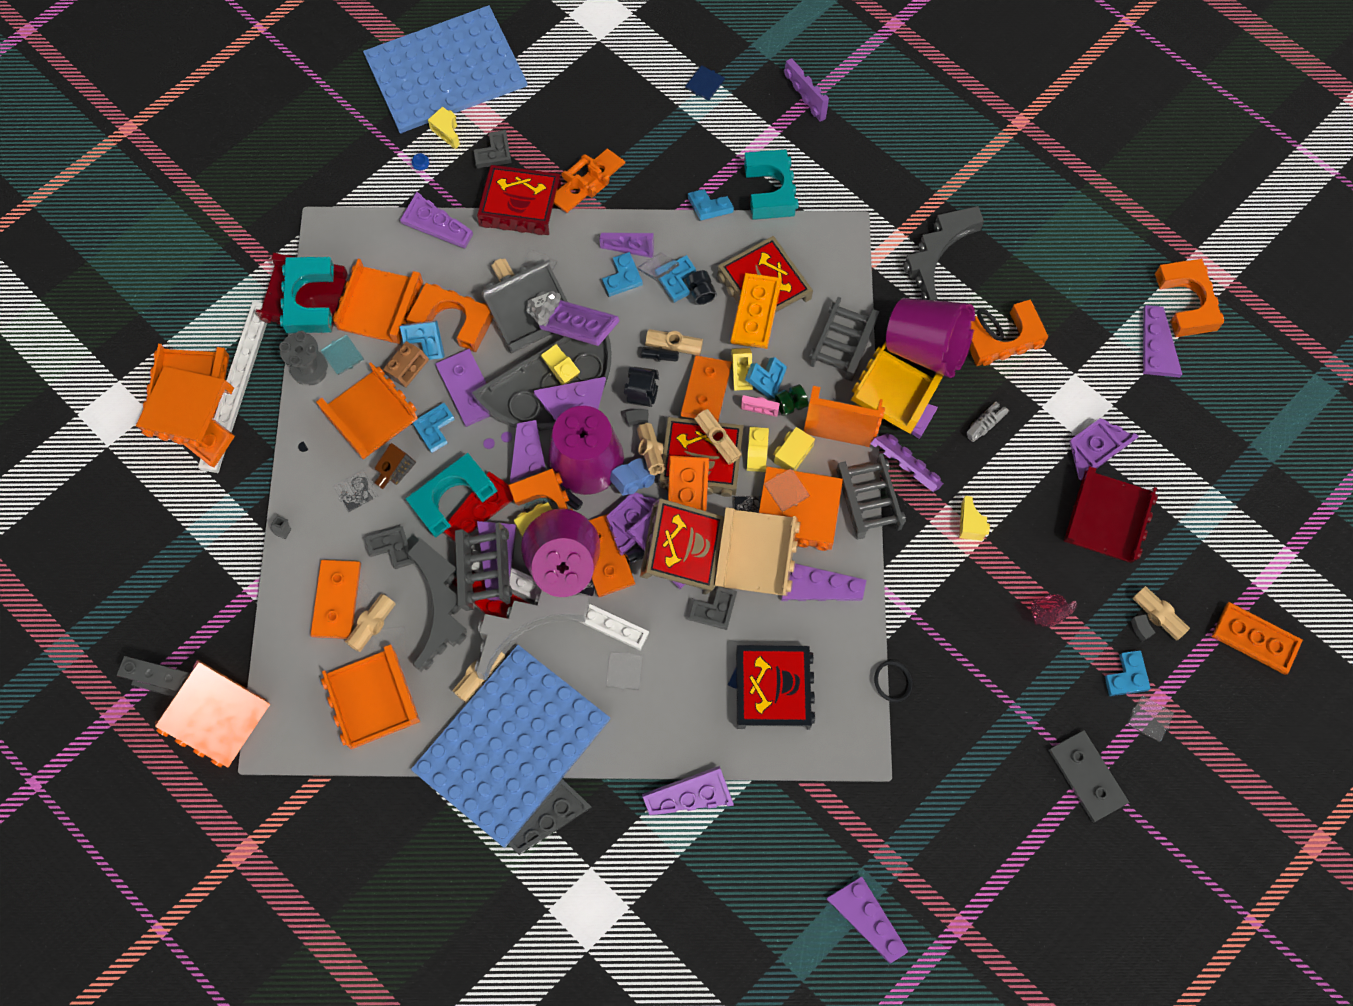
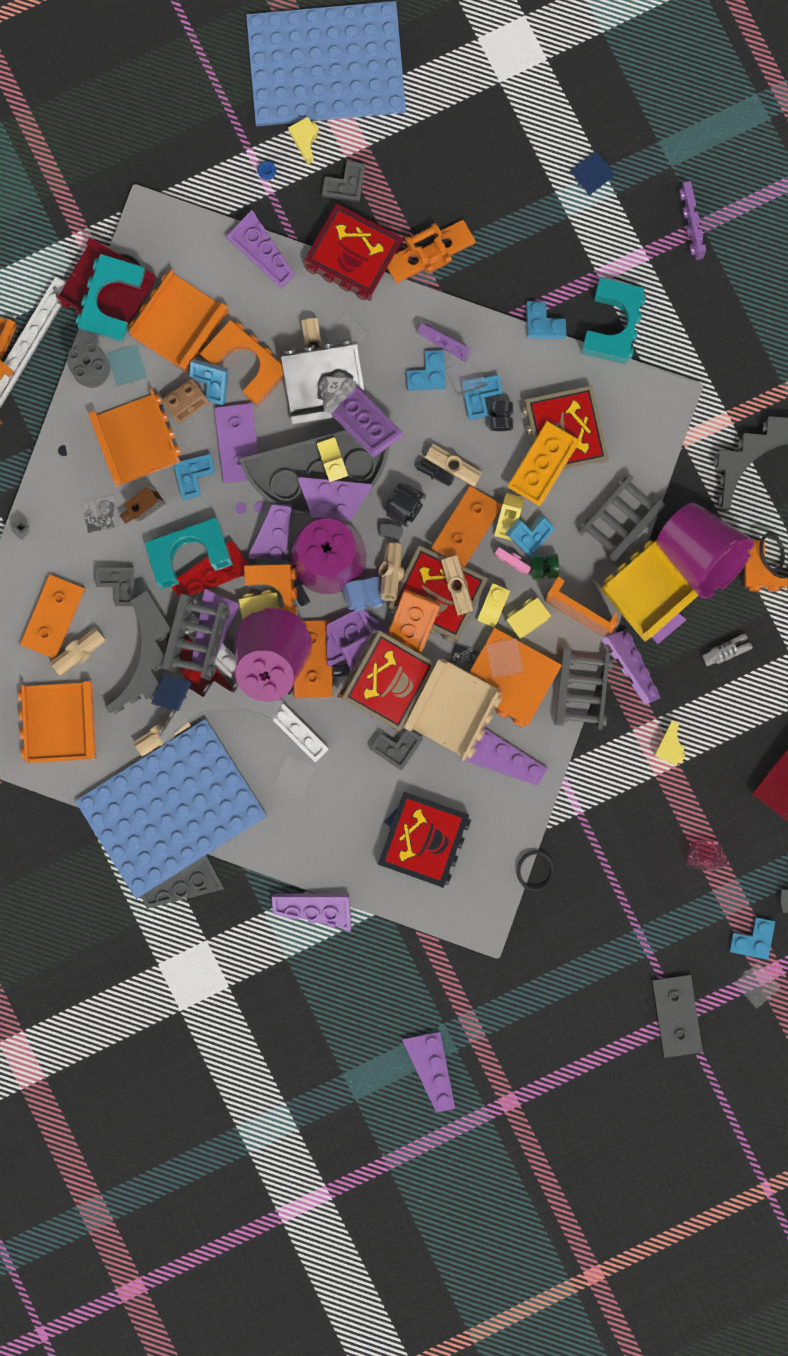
camera: 25 degrees right, 15 degrees up
none -> dark blue piece [151,675,191,711]

